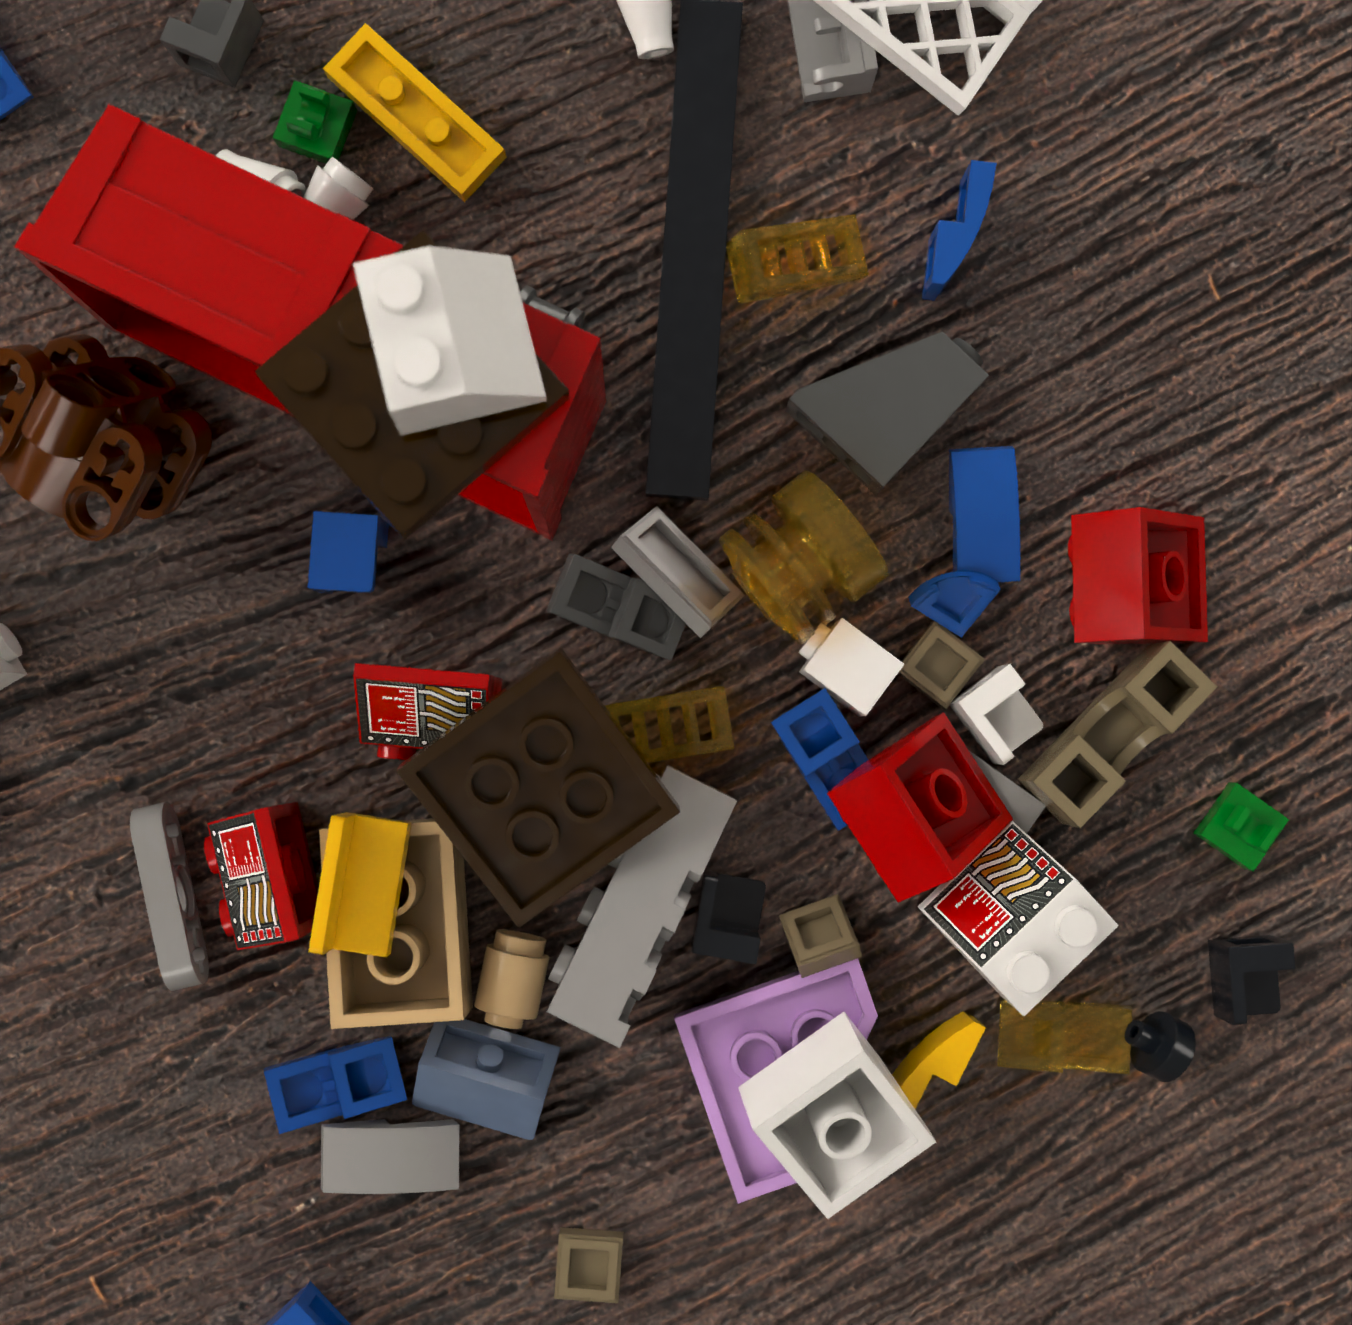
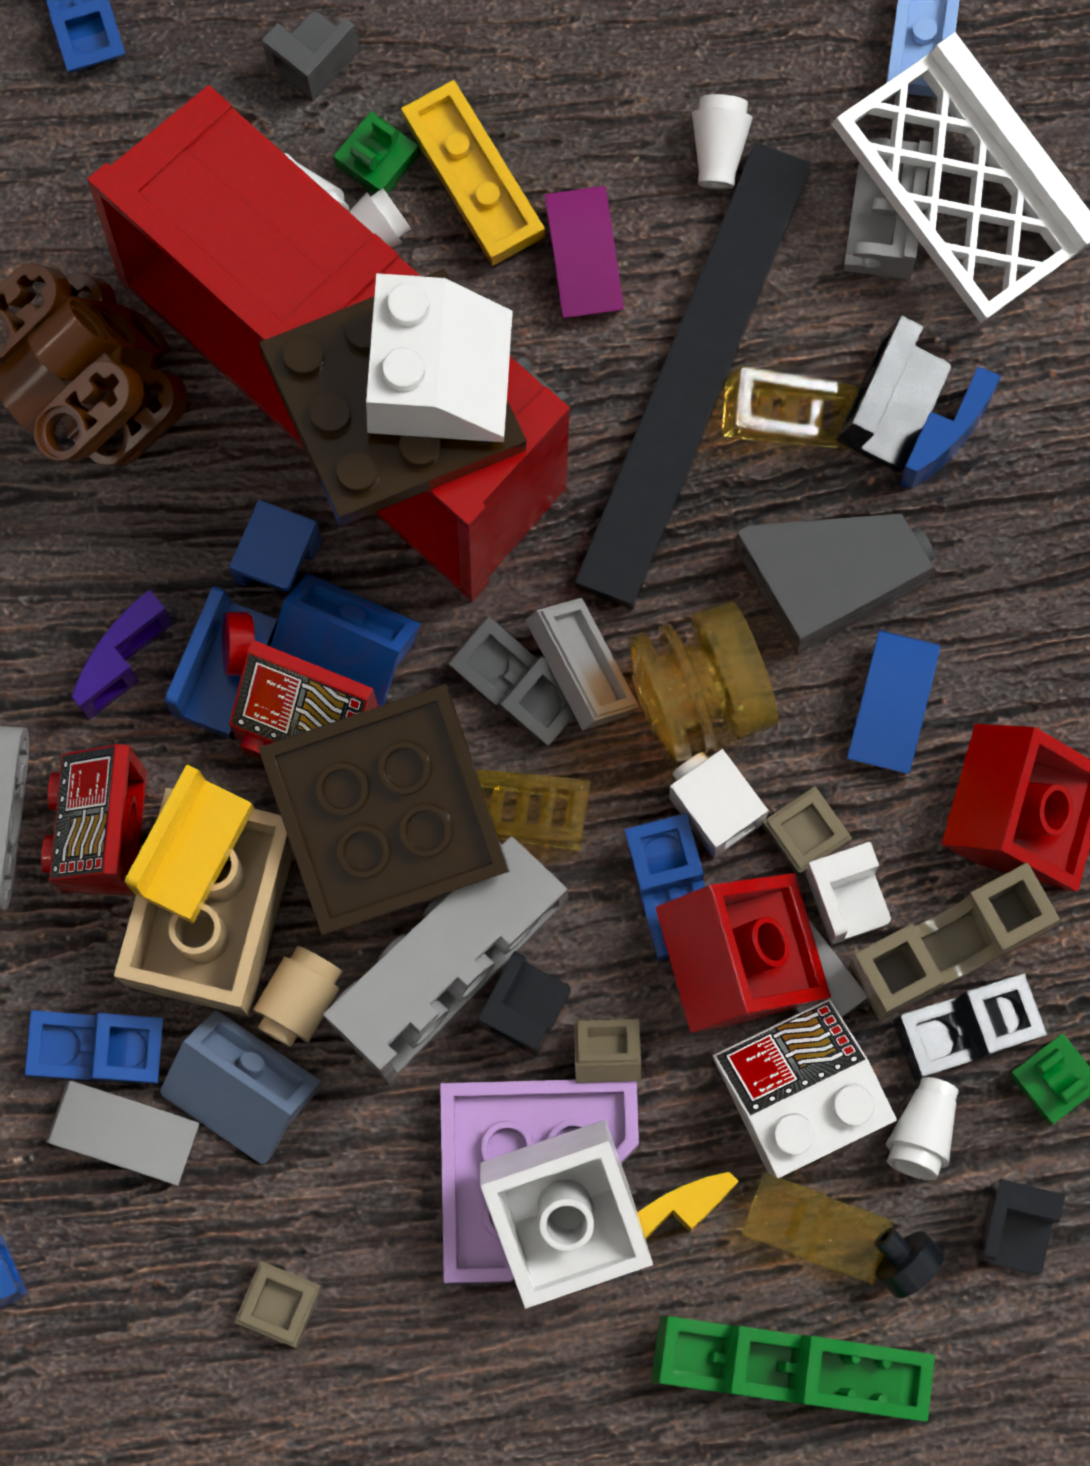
camera: 25 degrees right, 10 degrees down
blue tile [908,571,1001,638] -> none
none -> dark purple slope [72,589,174,720]
none -> blue panel [164,586,278,739]
none -> red tile [222,612,255,676]
none -> blue panel [270,573,421,706]
none -> magenta slope [544,186,624,318]
none -> green slope [651,1315,935,1422]
none -> panel [836,315,951,472]
none -> white cone [886,1077,959,1180]
none -> slope [892,973,1047,1081]

